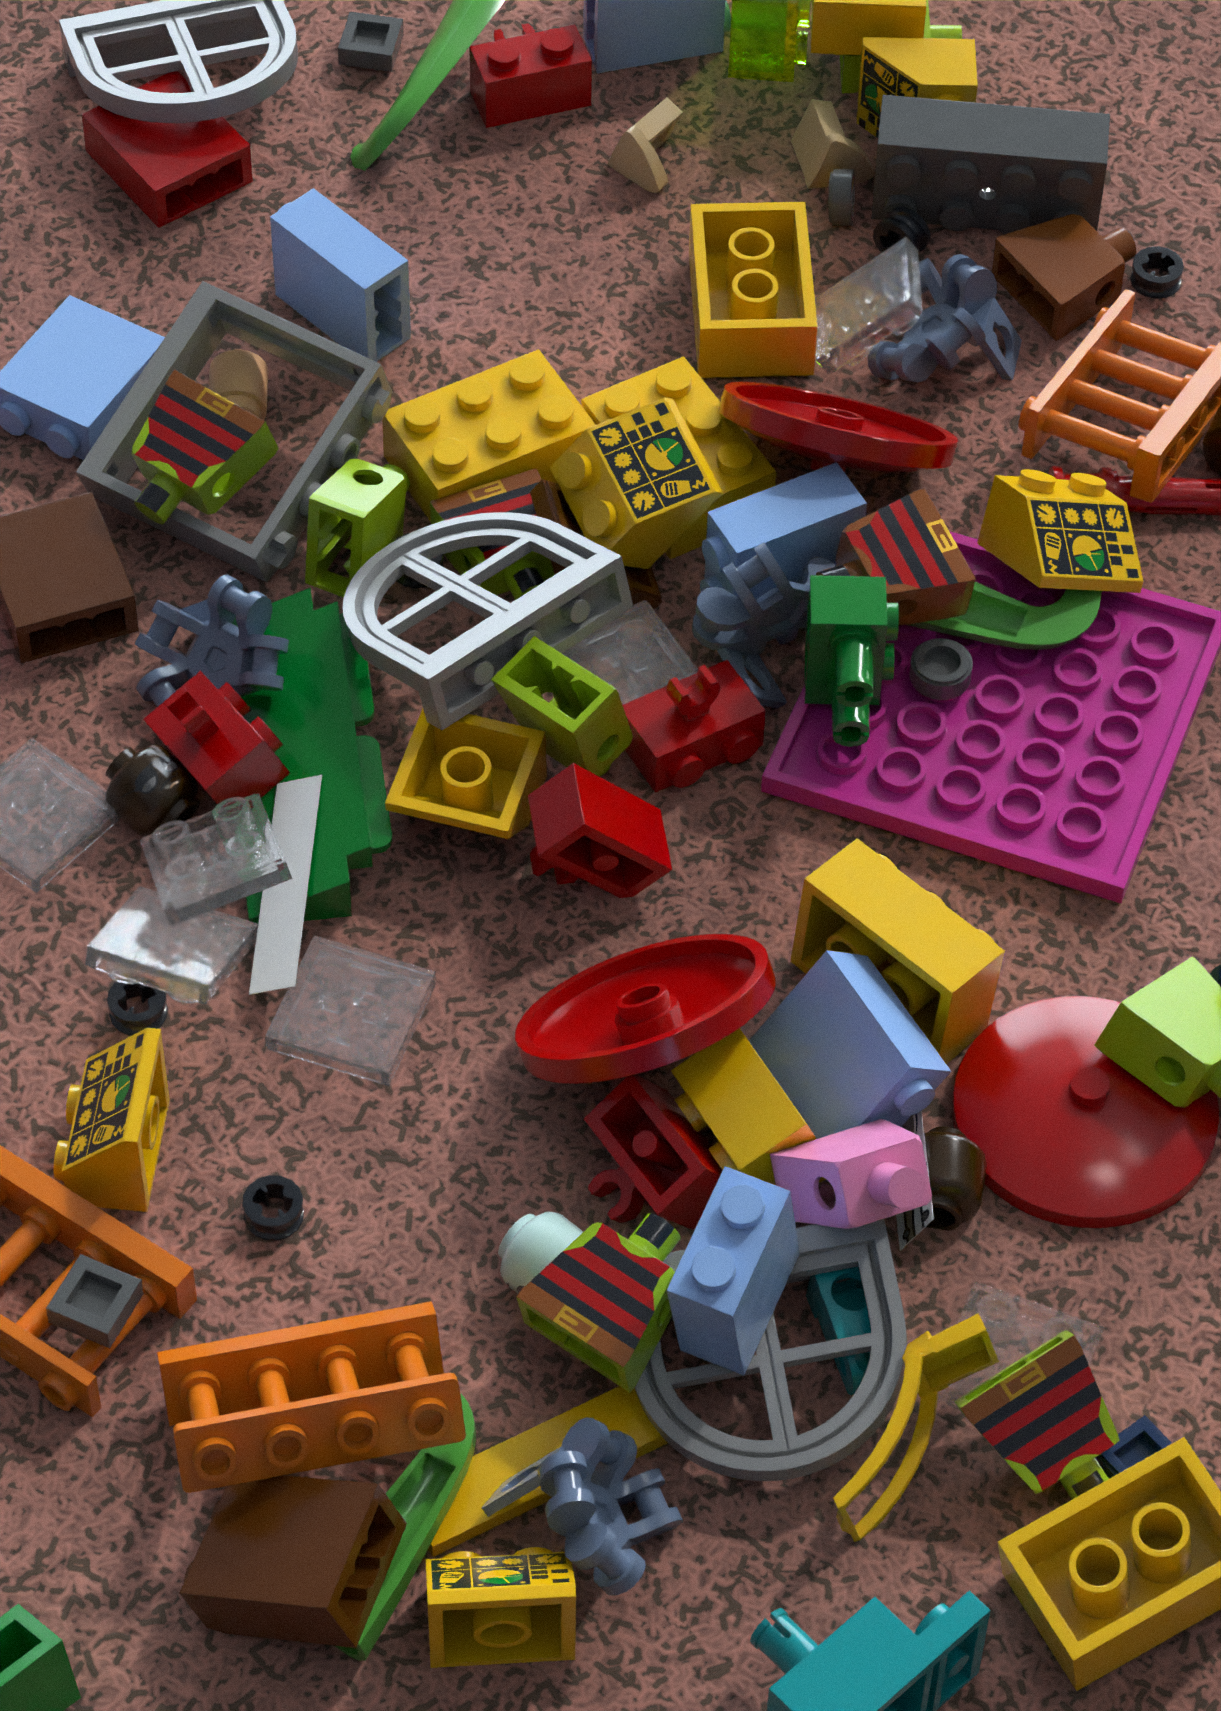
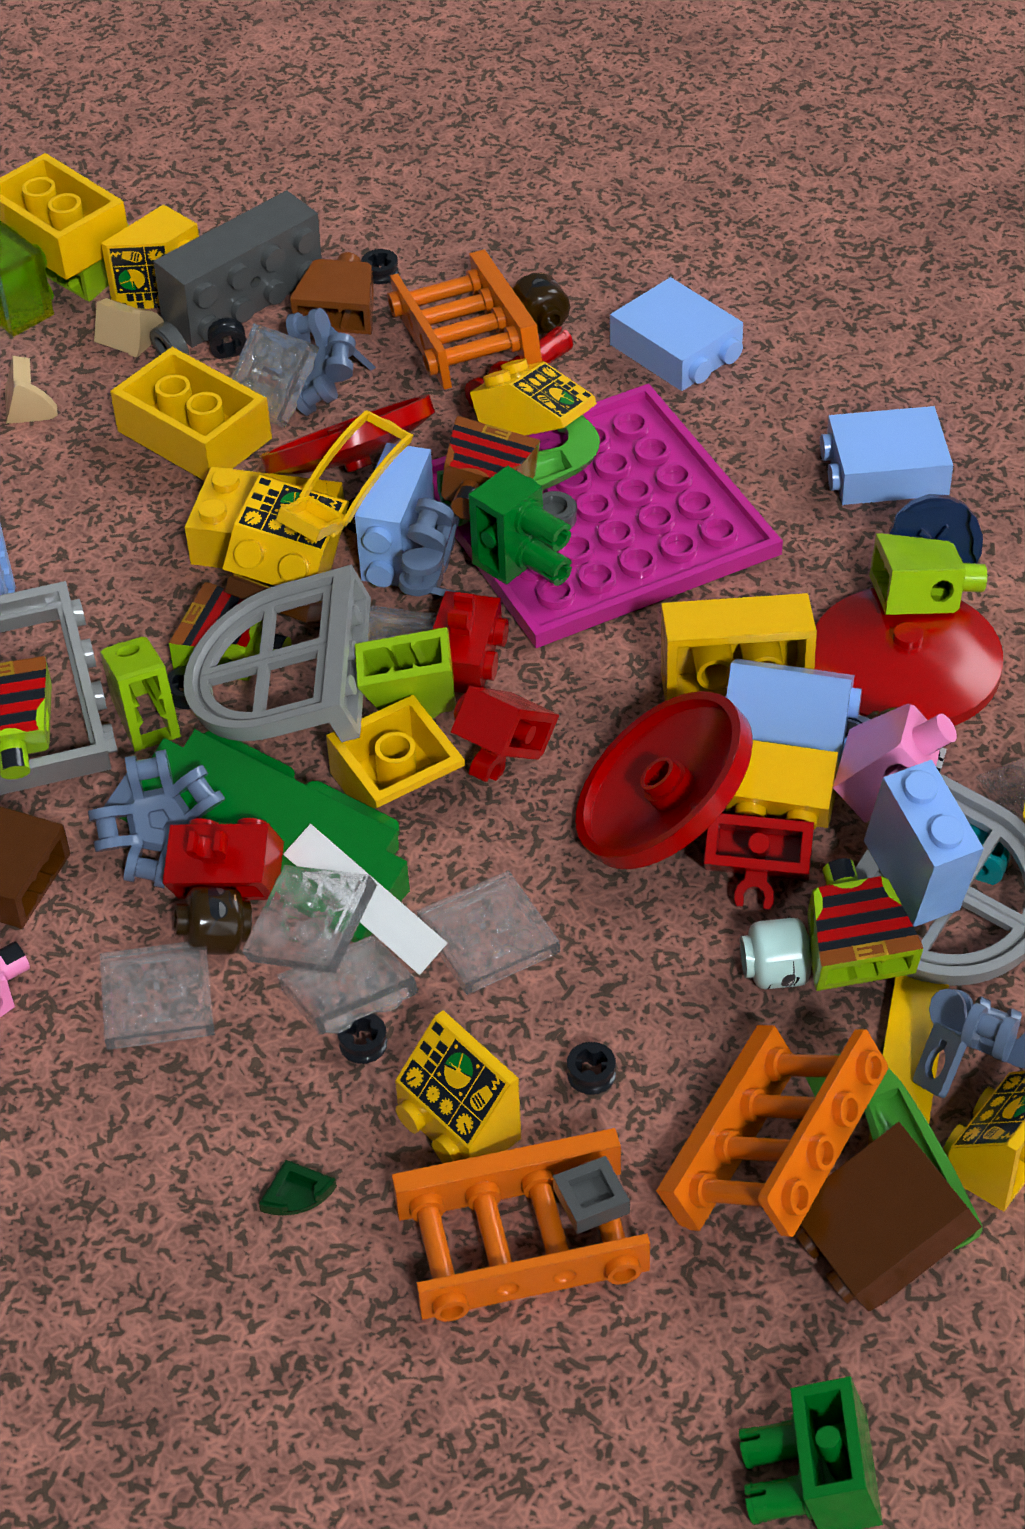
camera: 45 degrees left, 5 degrees down
yellow brick [382,349,596,522] -> none
none -> yellow piece [276,410,414,542]

